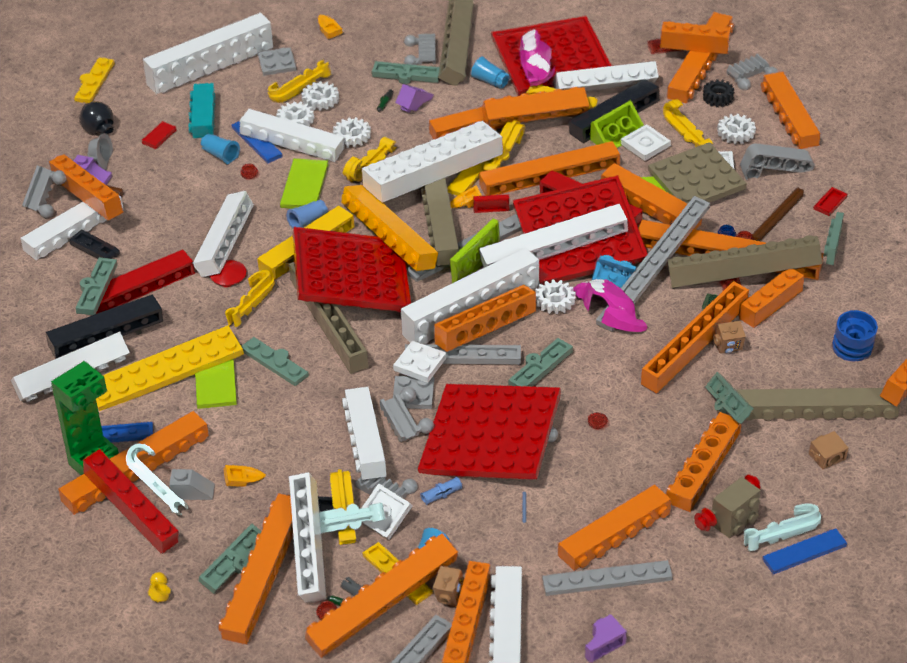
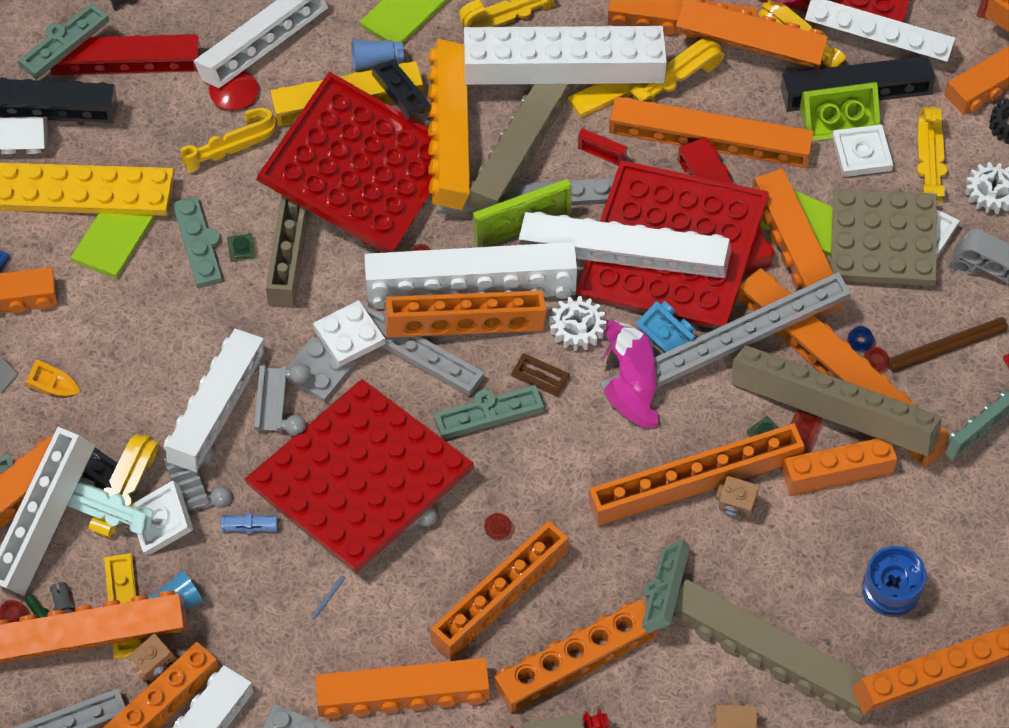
camera: 30 degrees right, 15 degrees up
light orange plate [450,185,482,208] -> none
none -> clear green plate [227,233,256,262]
none -> black plate [372,59,430,120]
none -> orange brick [430,520,569,661]
none -> reddish brown tile [511,353,570,397]

